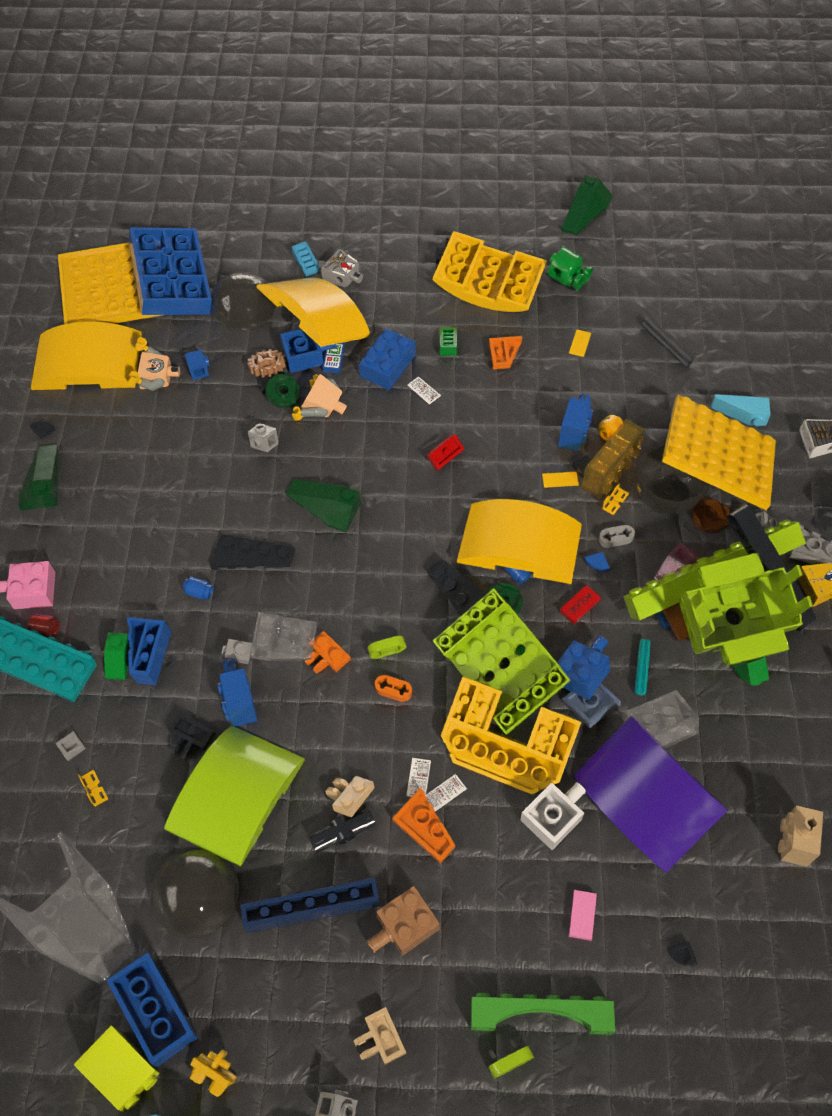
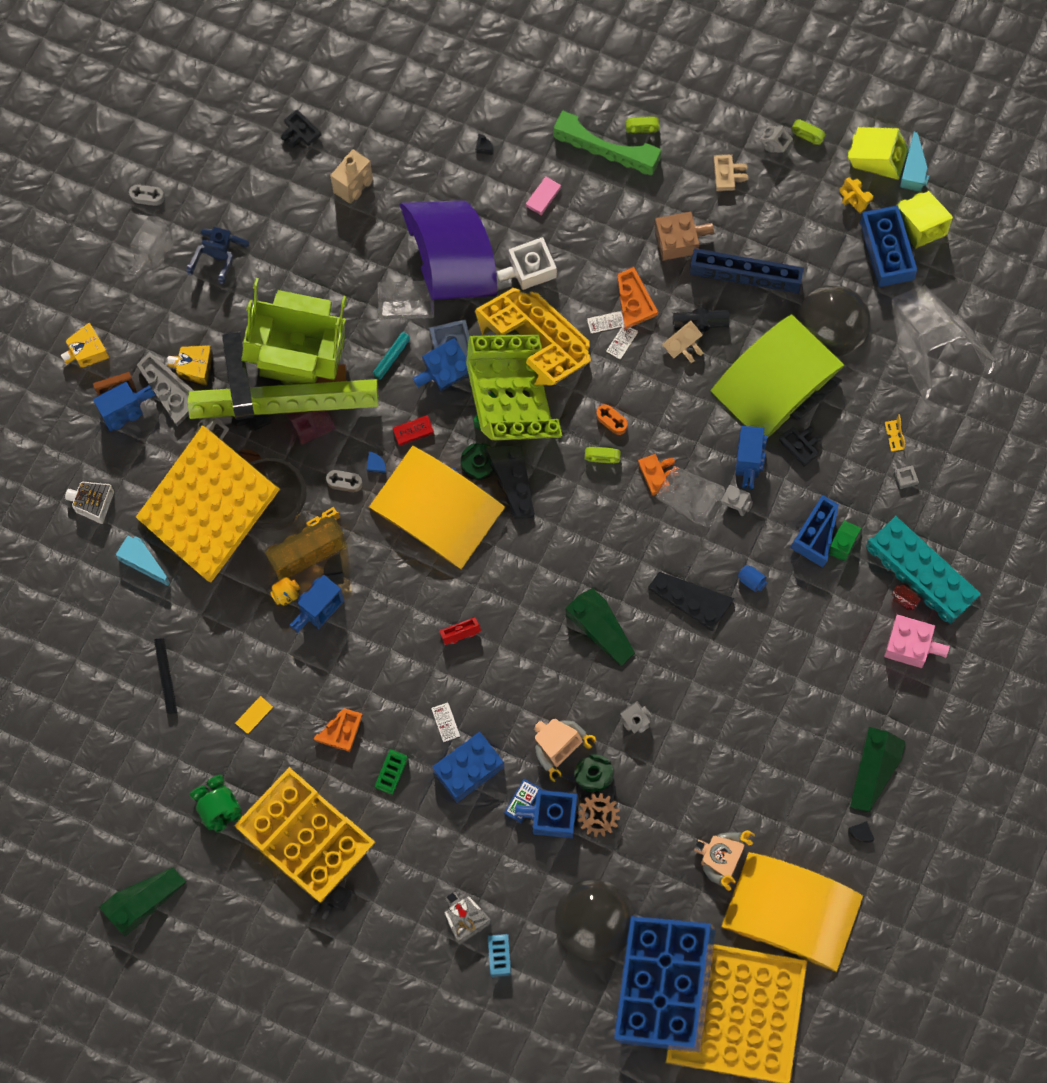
camera: 155 degrees left, 10 degrees up
blue brick [185,349,210,380] -> none
yellow slope [257,277,371,347] -> none
yellow sticker [542,472,579,488] -> none

